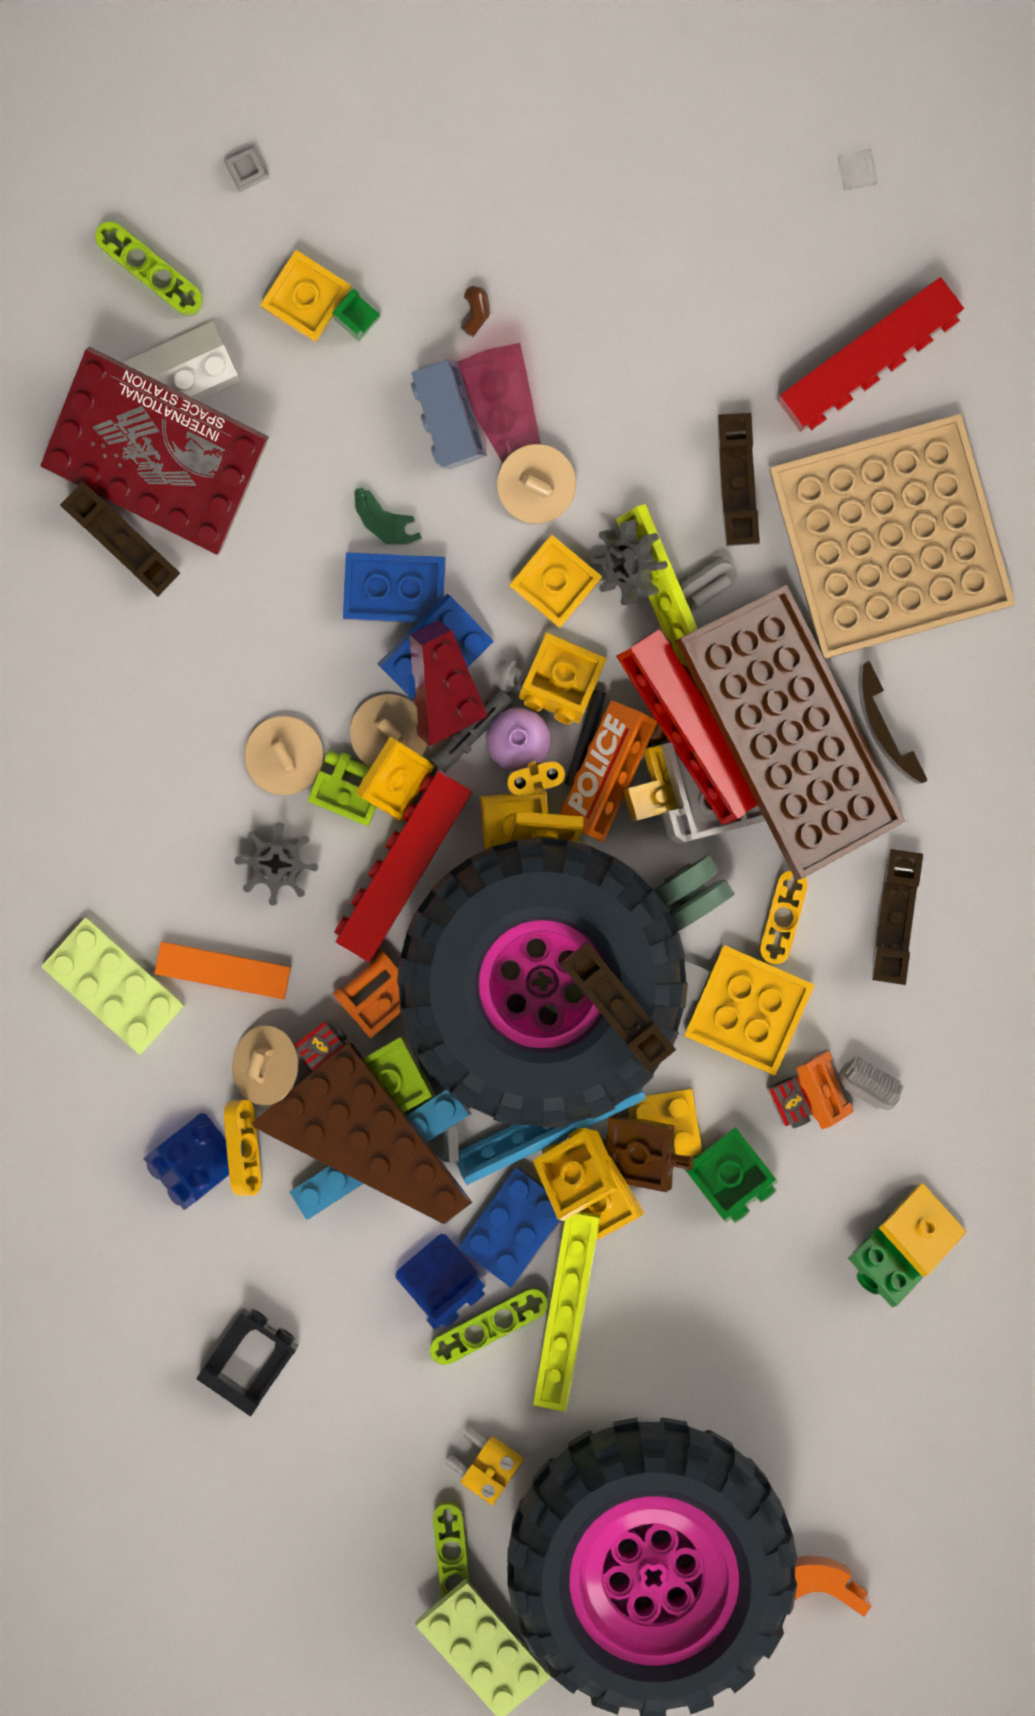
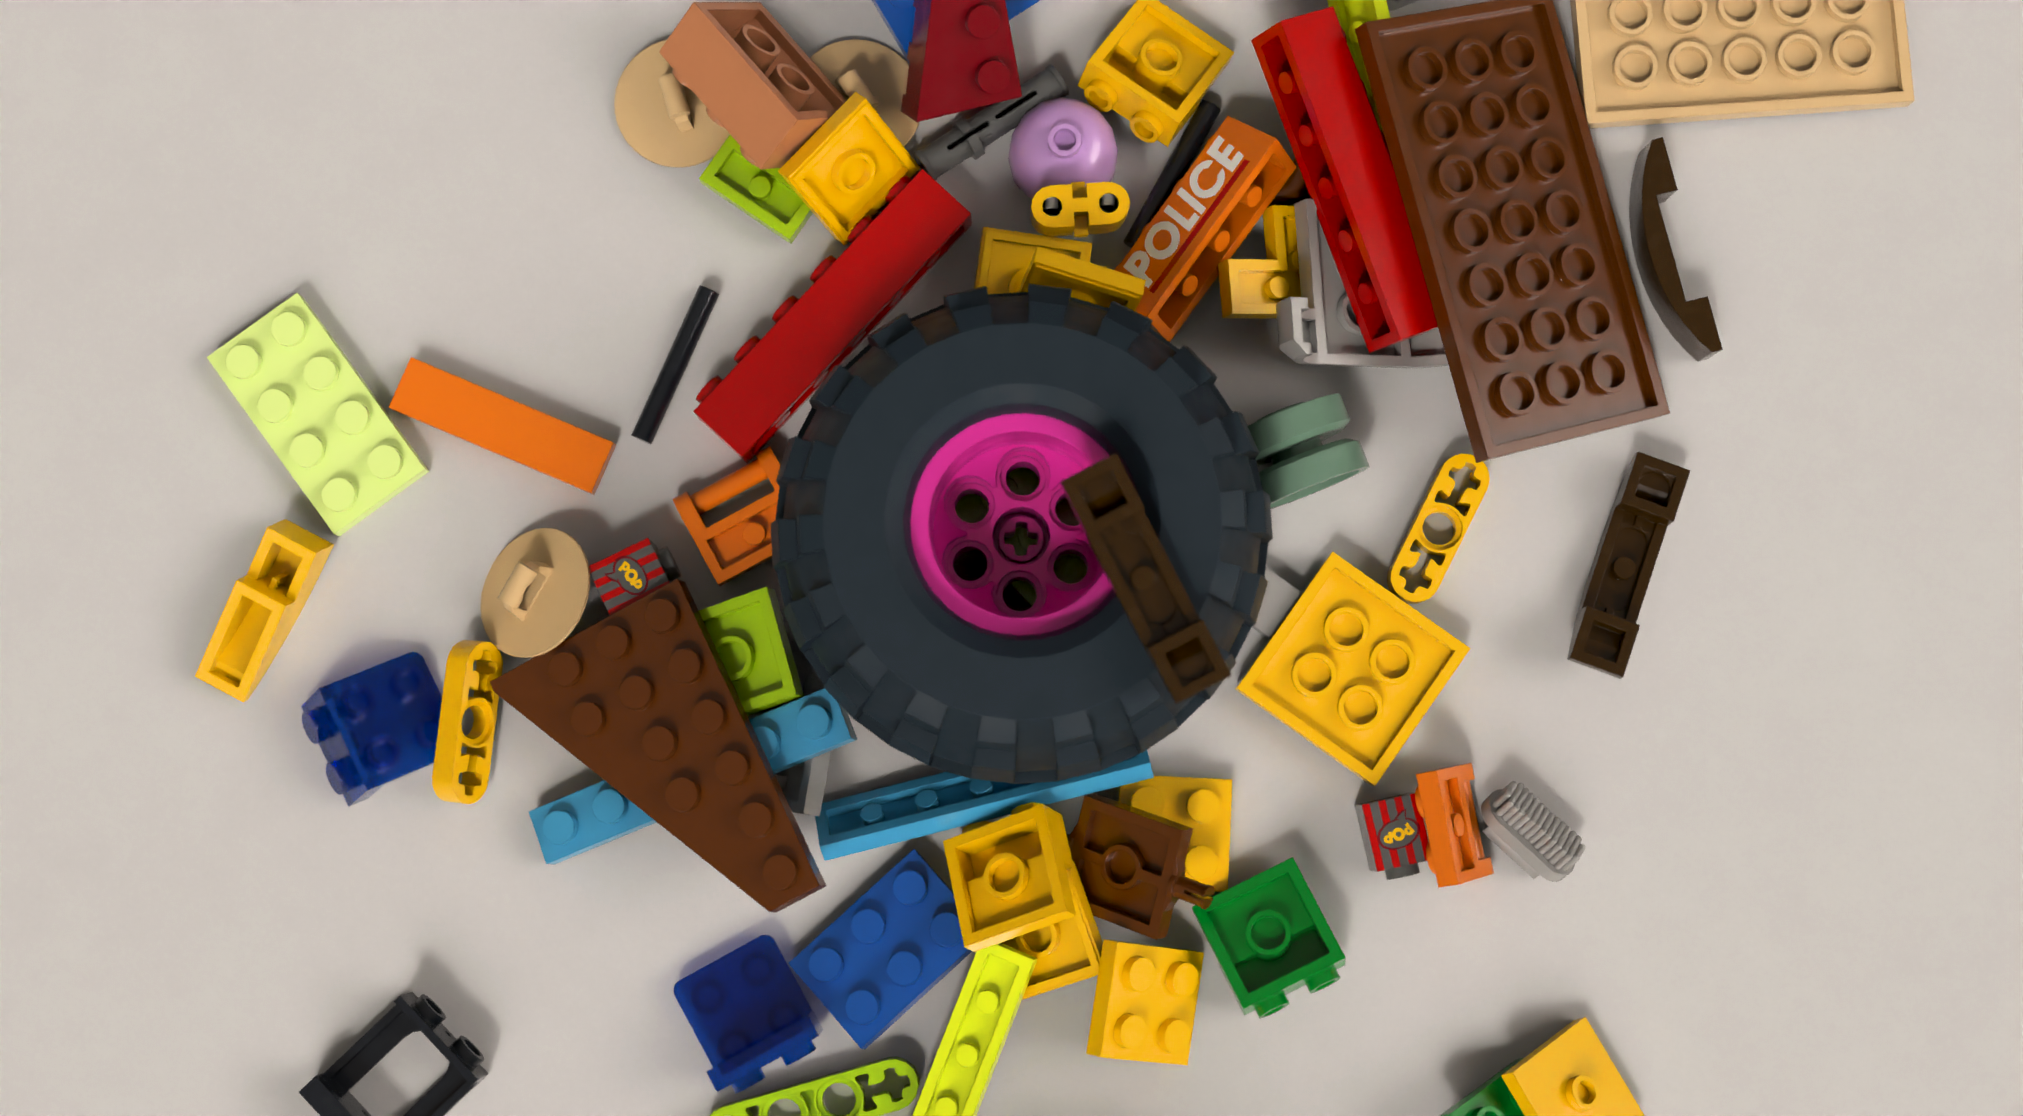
camera: 10 degrees right, 5 degrees down
dark grey gear [234,822,319,906] -> none
light grey plate [494,659,522,692] -> none
none -> yellow slope [195,519,334,703]
none -> black bar [631,285,719,444]
none -> nougat slope [659,2,847,169]
none -> yellow plate [1086,939,1204,1065]

